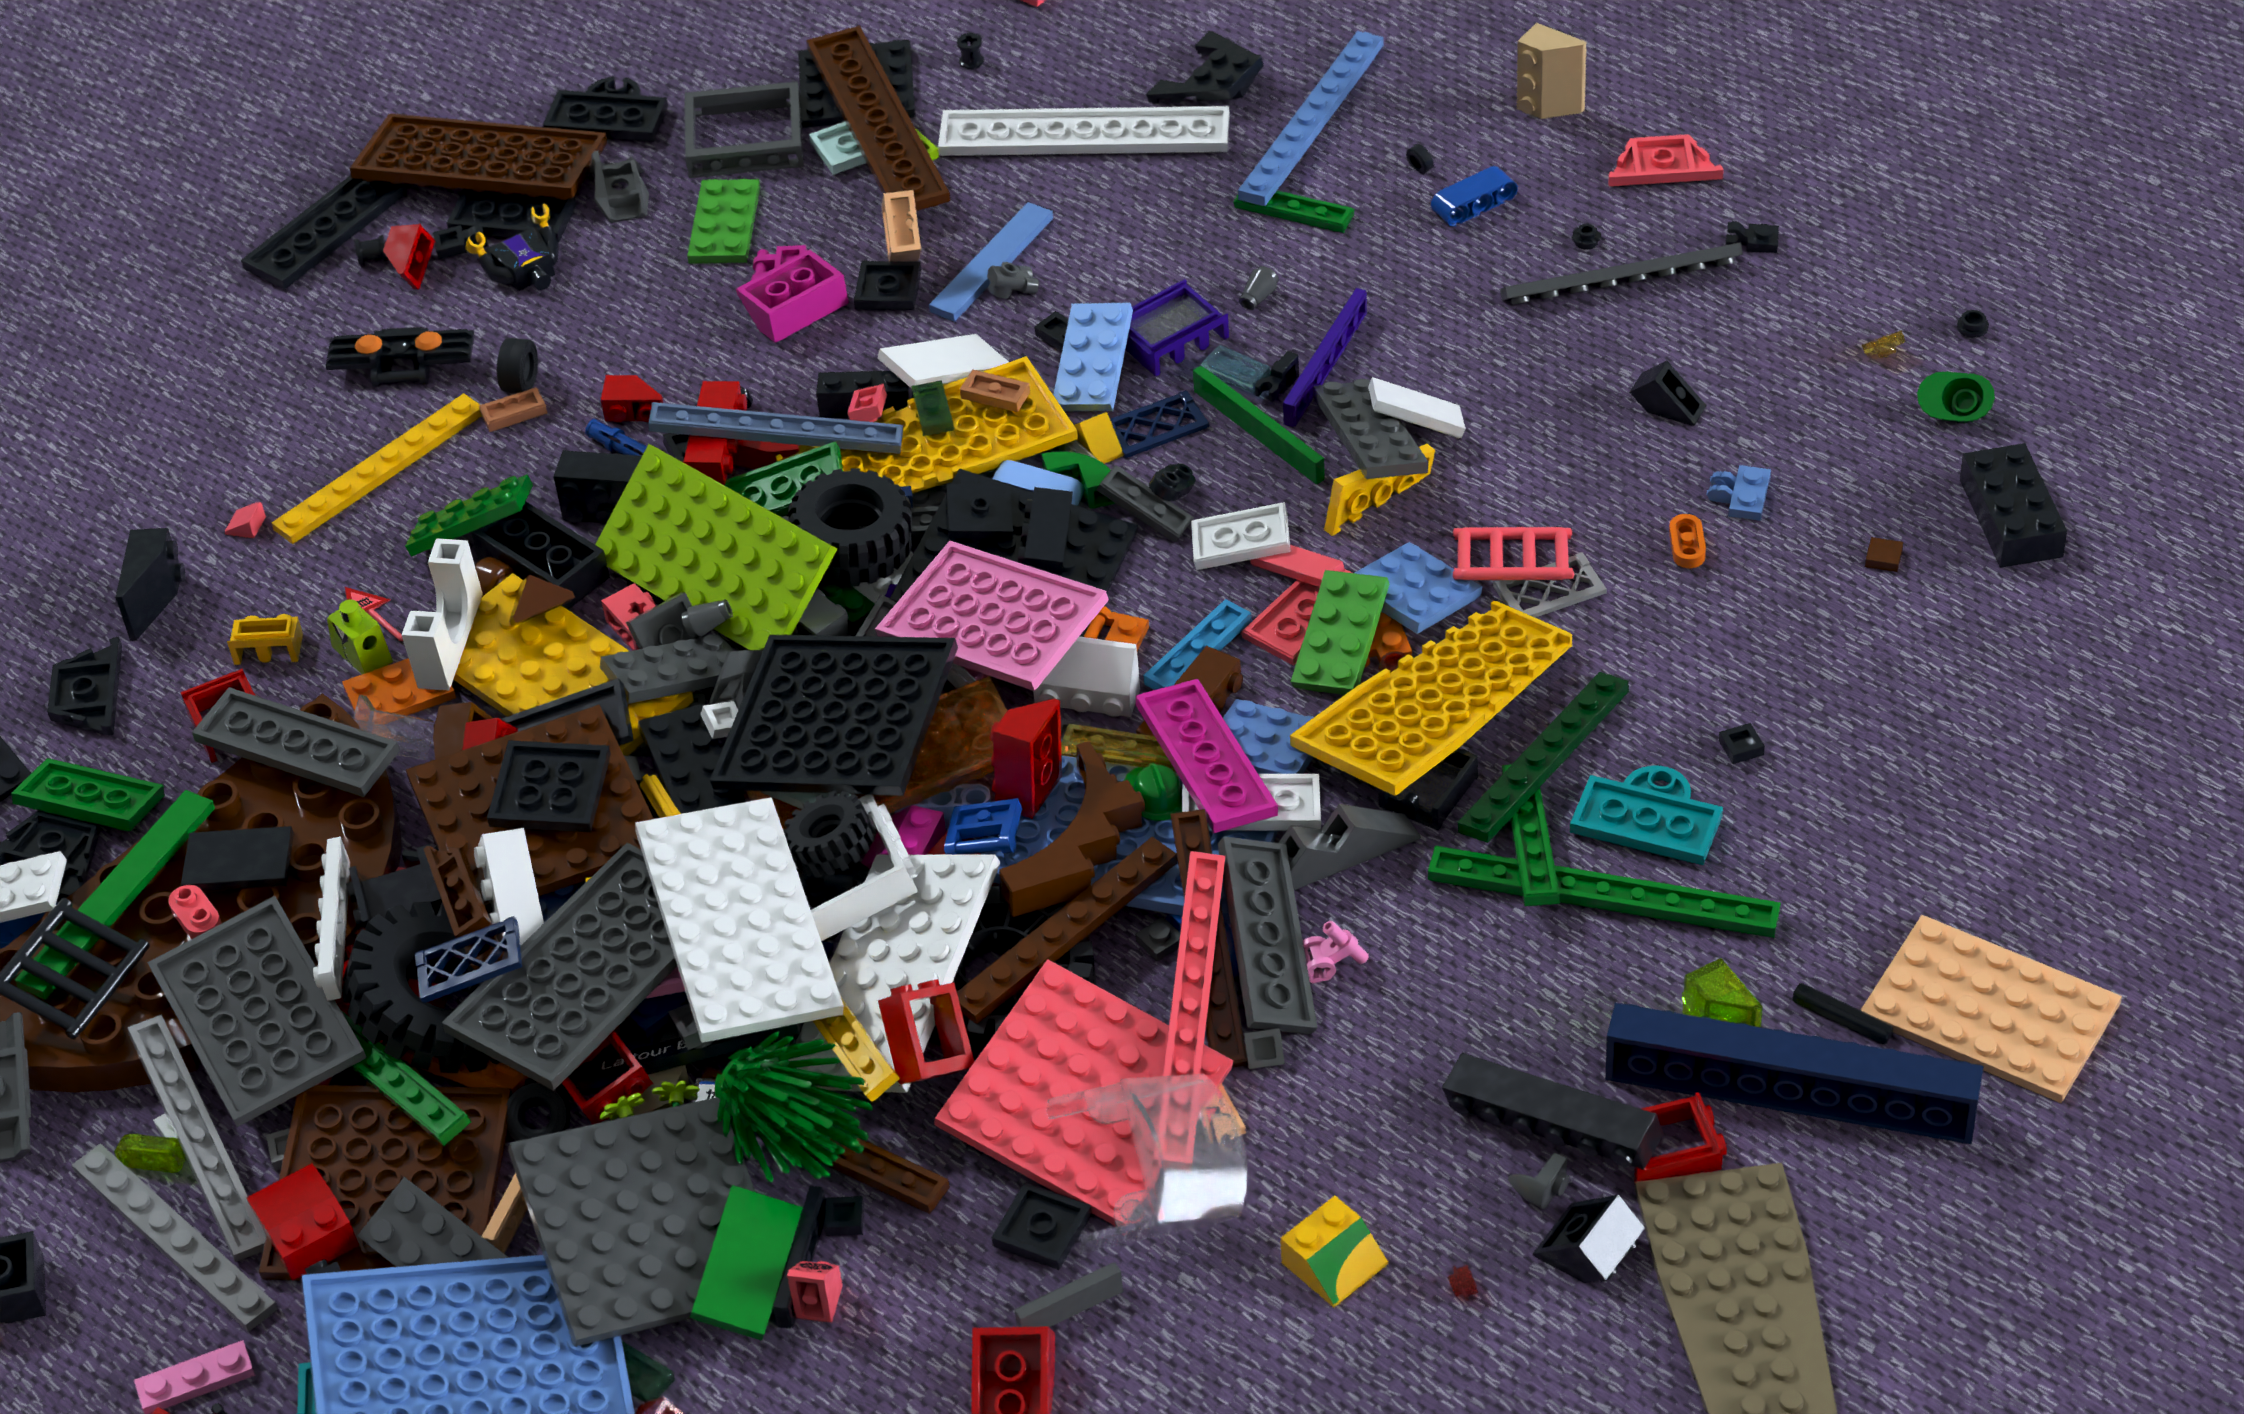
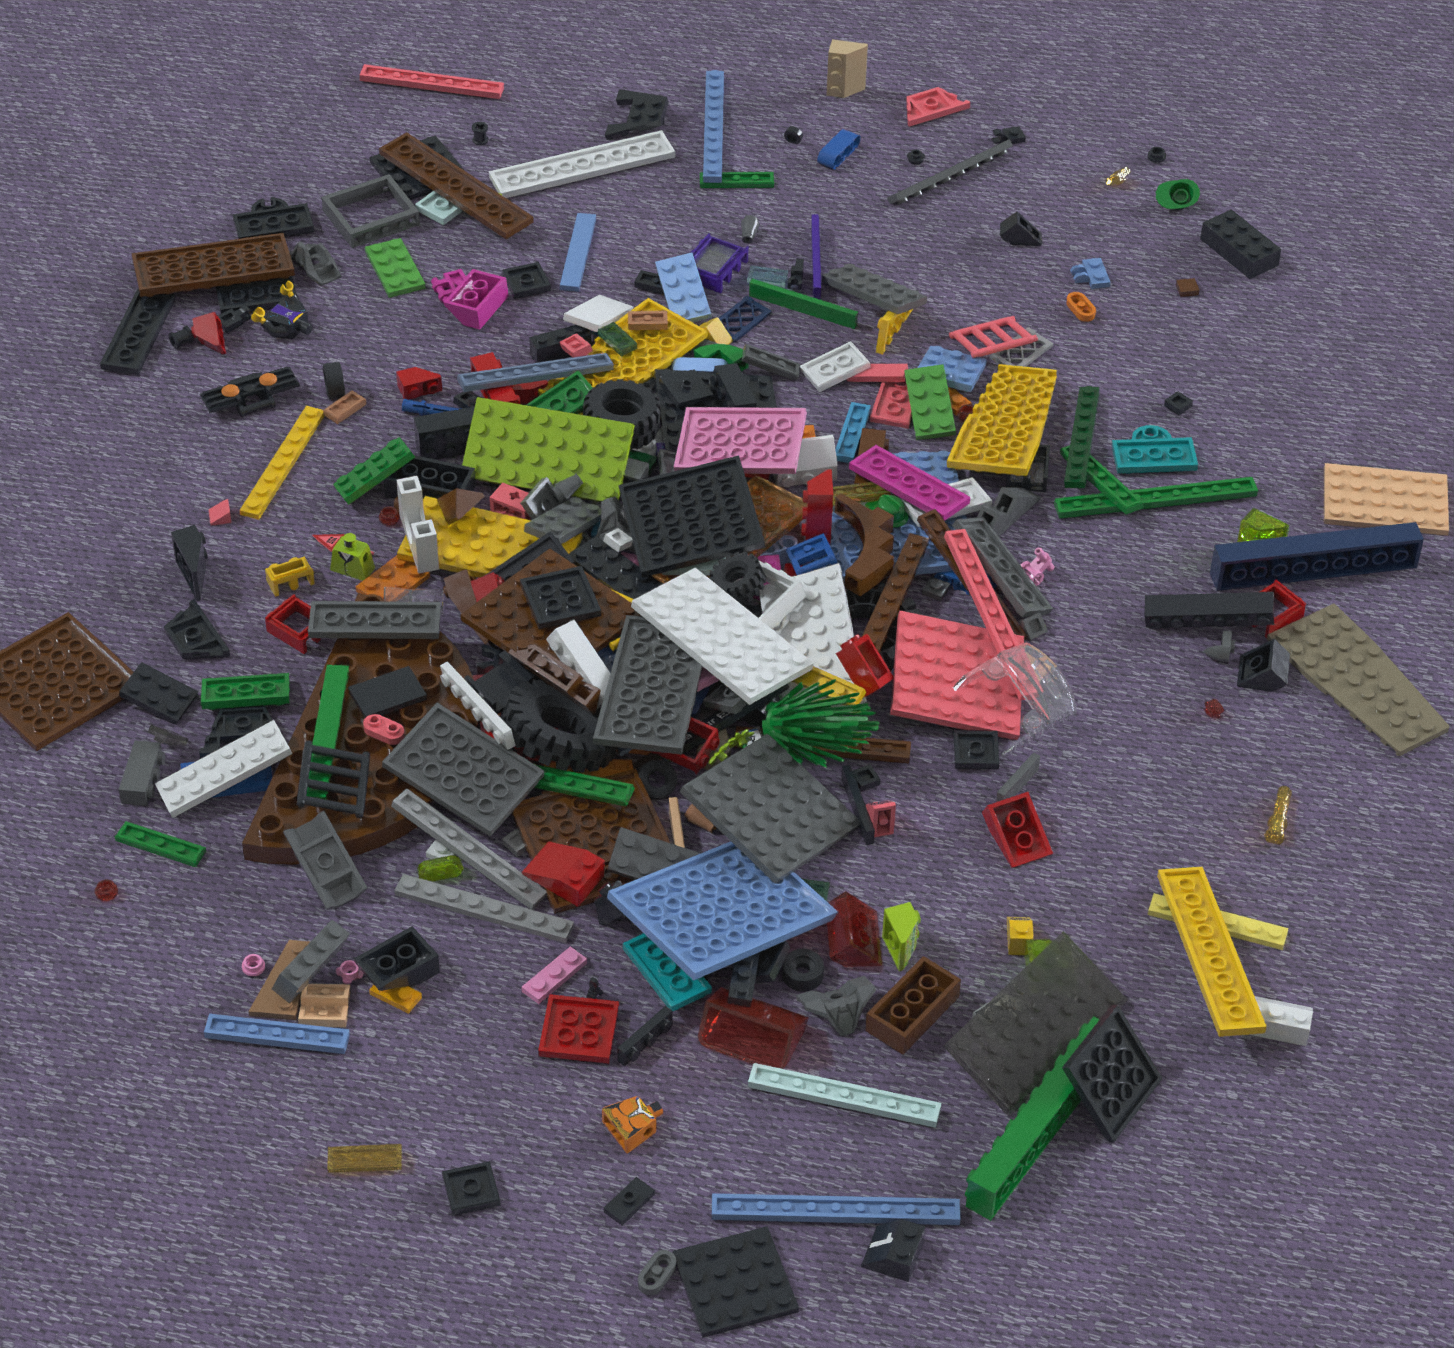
camera: 30 degrees left, 0 degrees up
dark blue window [415,916,522,1003] -> none
green tile [690,1185,803,1341] -> none
light nougat window [881,190,921,261] -> none
dark grey plate [987,262,1039,299] -> none
black plate [1149,463,1196,501] -> none
yellow slope [1280,1196,1388,1308] -> none
white tile [1368,377,1466,438] -> none
black axle [1792,983,1894,1044] -> none

